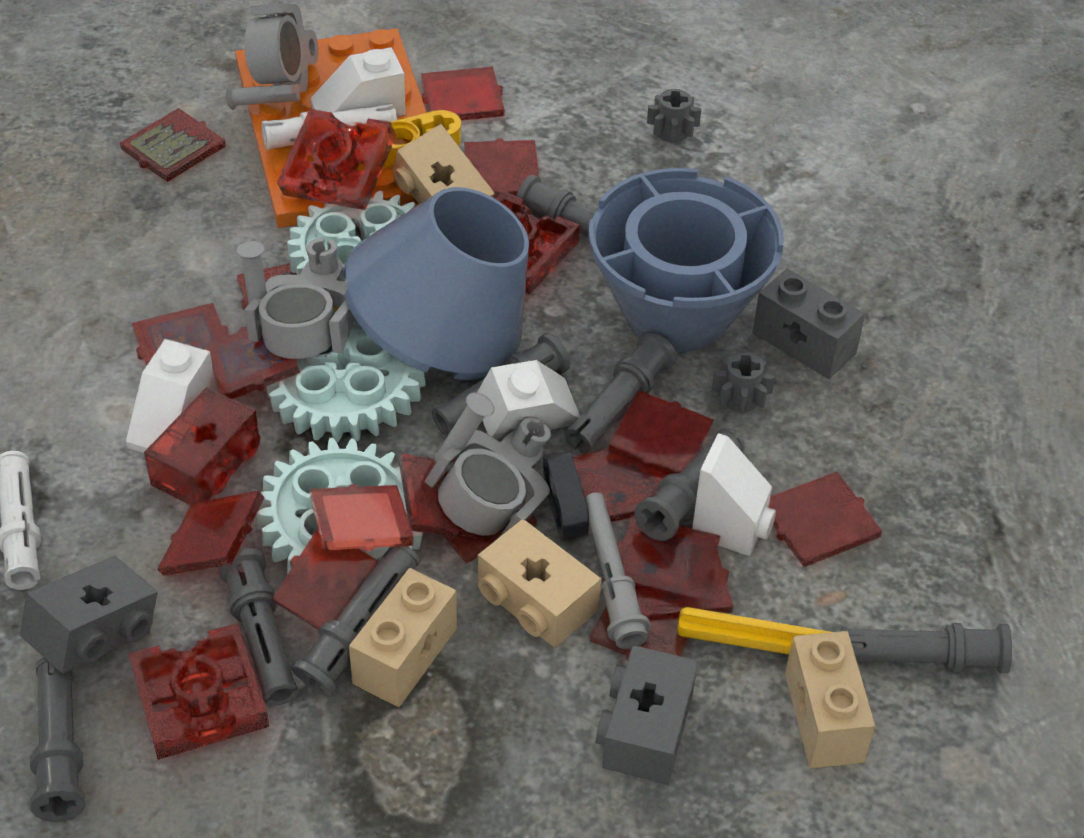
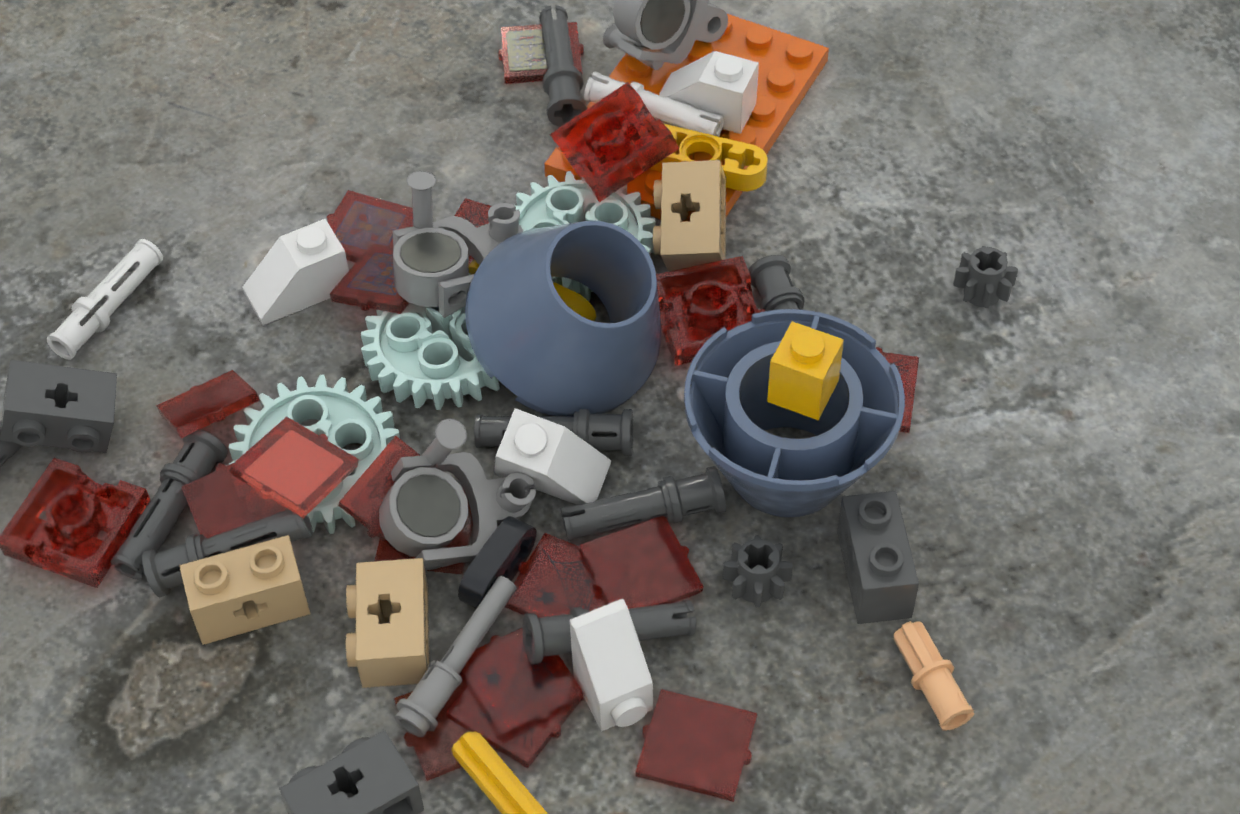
camera: 45 degrees right, 5 degrees up
clear red brick [144,387,261,510] -> none
clear red piece [421,66,505,120] -> none
clear red piece [464,138,539,201] -> none
none -> dark grey pin [539,5,588,127]
none -> yellow brick [767,321,844,420]
none -> light nougat axle [894,621,974,731]

